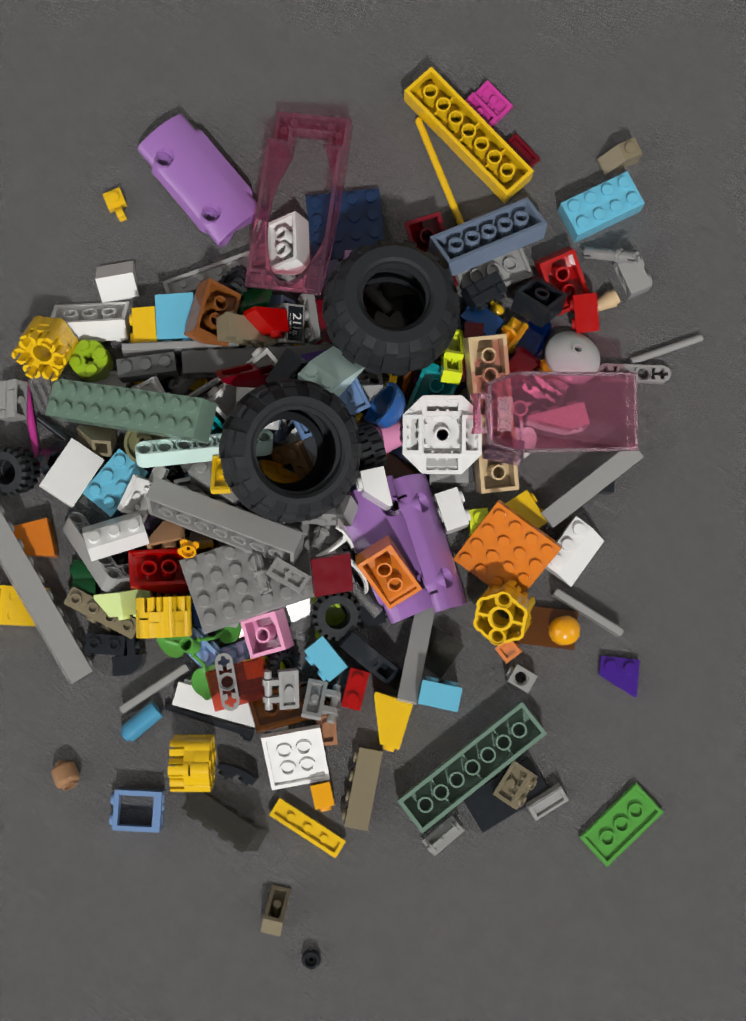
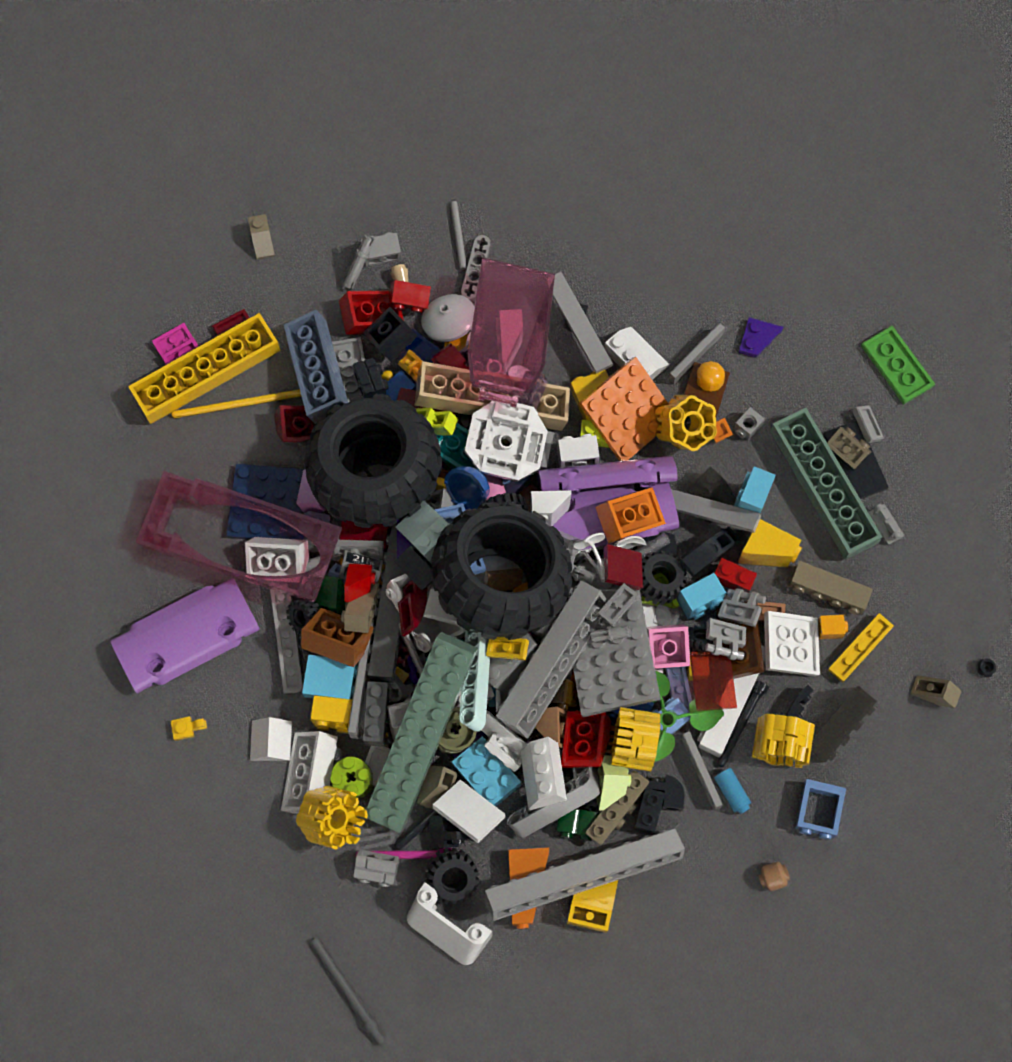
camera: 80 degrees left, 10 degrees down
light orange plate [177,538,199,558] -> none
light grey beam [215,653,240,711] -> none
medium azure brick [558,171,645,243] -> none

